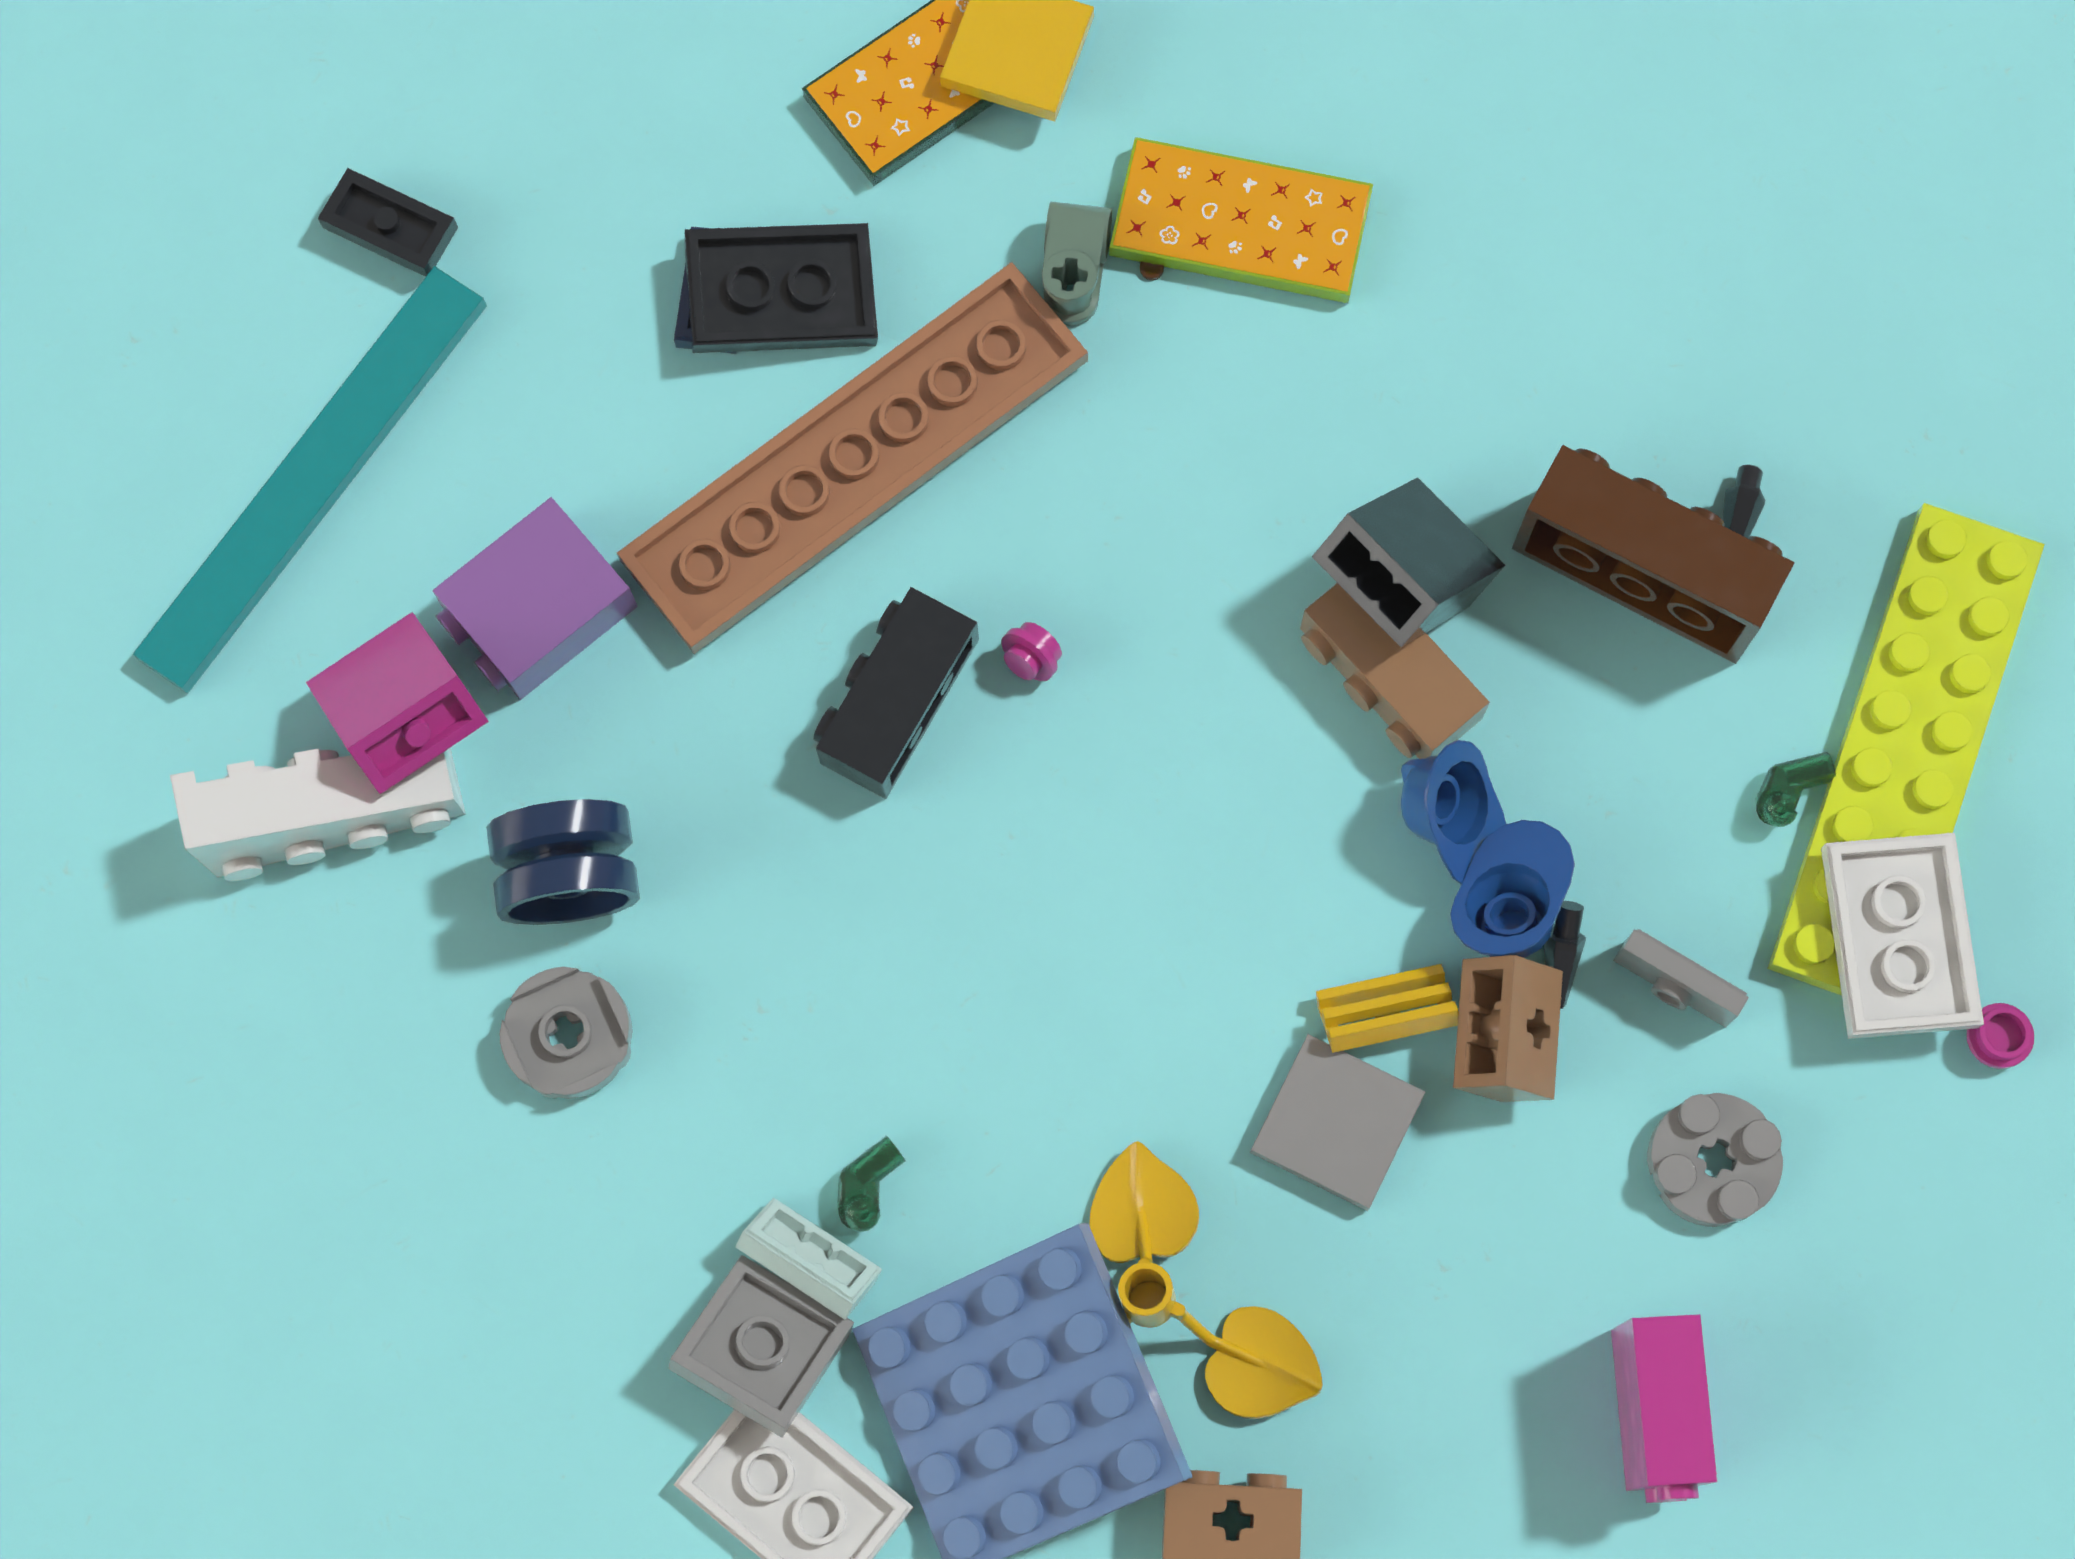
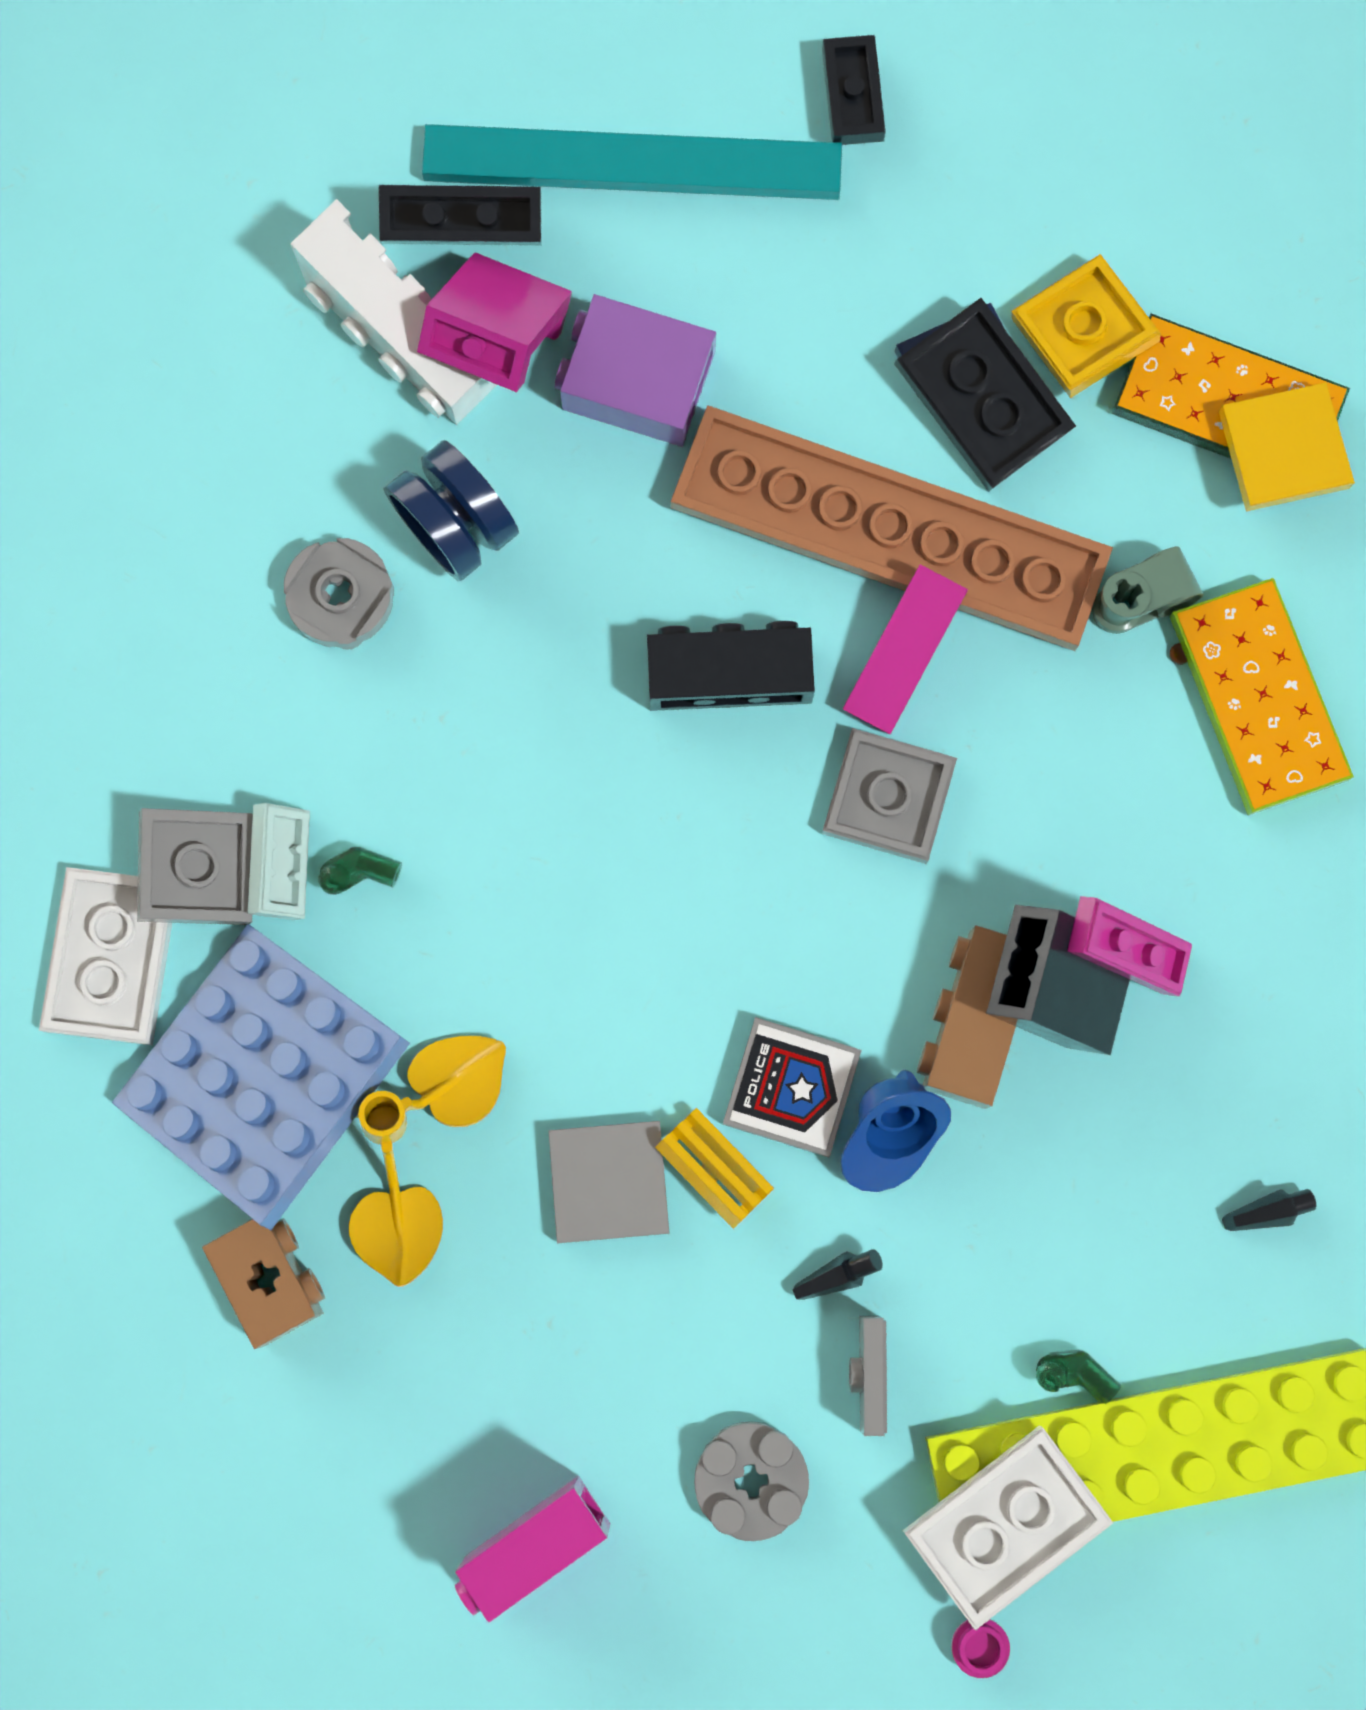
camera: 55 degrees right, 5 degrees up
dark pink plate [1001,622,1062,681] -> none
blue piece [1450,820,1575,958] -> none
medium nougat brick [1453,955,1563,1102] -> none
reddish brown brick [1512,445,1795,664] -> none
none -> black brick [378,185,542,245]
none -> tile [722,1017,862,1158]
none -> light grey tile [822,728,957,864]
none -> dark pink tile [843,564,968,735]
none -> yellow tile [1011,254,1161,398]
none -> dark pink tile [1067,896,1192,997]

